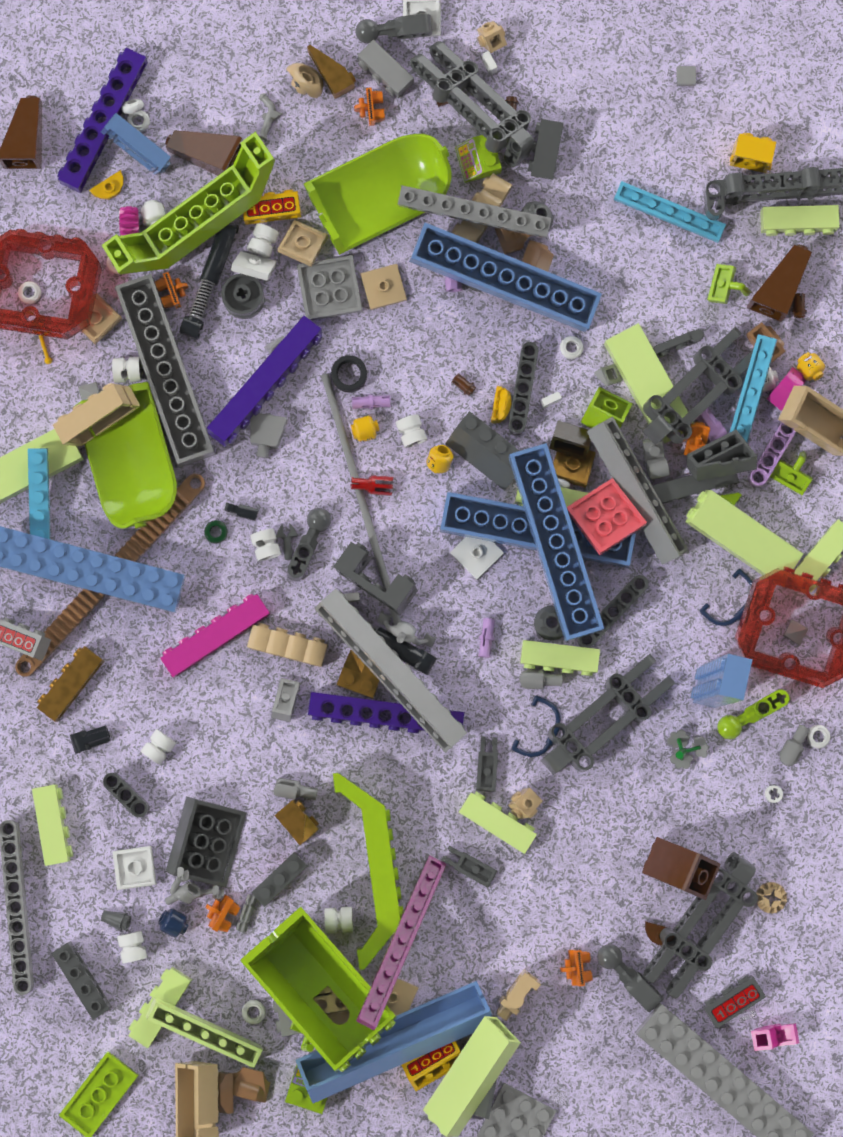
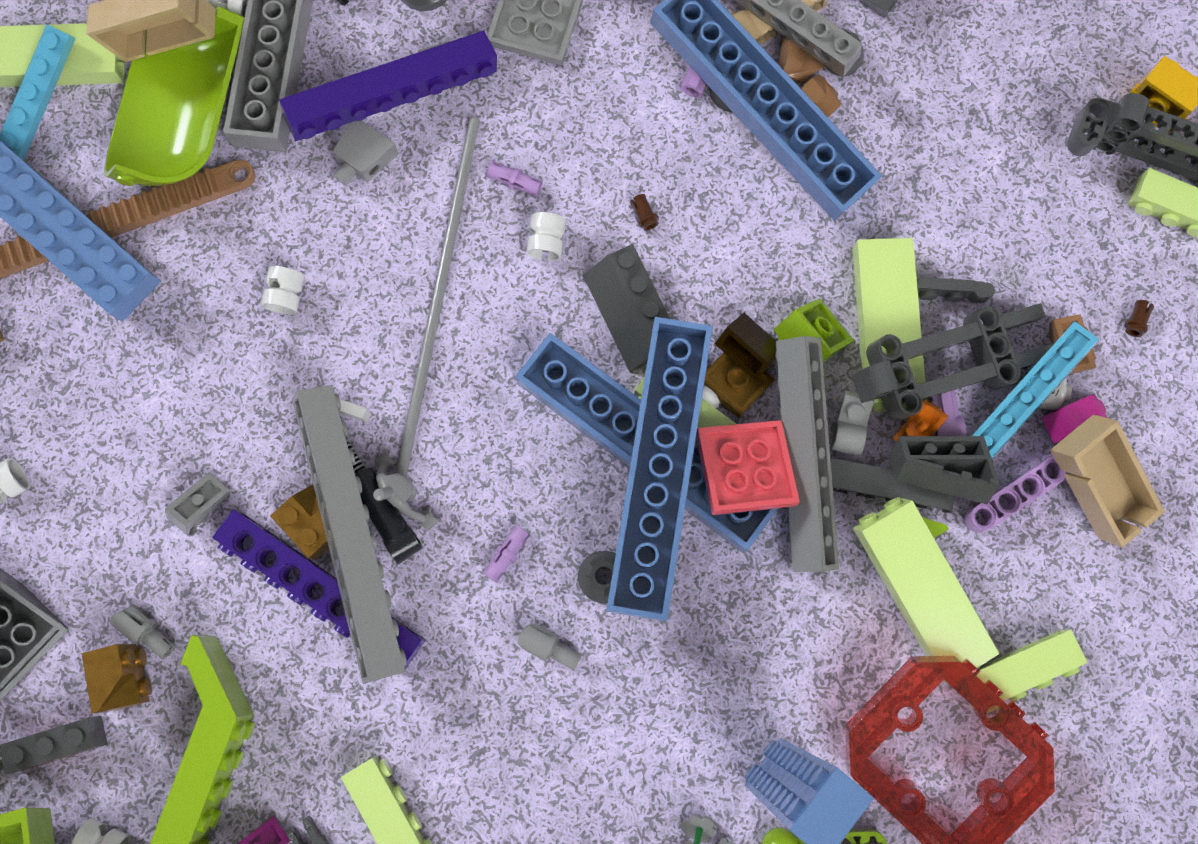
camera: 30 degrees right, 5 degrees down
dark pink brick [160,594,271,678] -> none
dark green piece [204,520,228,544] -> none
black bar [224,502,259,521] -> none
tan brick [247,623,328,667] -> none
dark grey bar [276,523,297,560] -> none
dark grey beam [287,508,331,581] -> none
black tyre [331,355,367,393] -> none
dark grey plate [333,542,418,616] -> none
red arm [350,475,394,496] -> none
yellow head [351,416,380,442] -> none
tan plate [360,264,407,310] -> none
yellow head [426,445,453,474] -> none
white plate [450,537,504,580] -> none
dark grey hinge [476,736,498,792] -> none
yellow plate [491,386,512,424] -> none
dark grey beam [508,342,538,435] -> none
tan brick [508,787,543,819] -> none
dark blue piece [511,695,561,757] -> none
yellowish green brick [520,640,600,676] -> none
dark grey beam [540,654,675,775] -> none
white tile [541,392,562,409] -> none
white piece [560,336,583,359] -> none
dark grey beam [577,575,649,648] -> none
light grey slope [594,364,622,386] -> none
medium azure plate [614,181,726,243] -> none
dark blue piece [700,569,757,626] -> none
lime plate [707,264,751,304] -> none
reddish brown slope [746,244,812,322] -> none
lime plate [769,451,813,495] -> none
light grey slope [783,619,808,645] -> none
yellow head [797,352,825,381] -> none

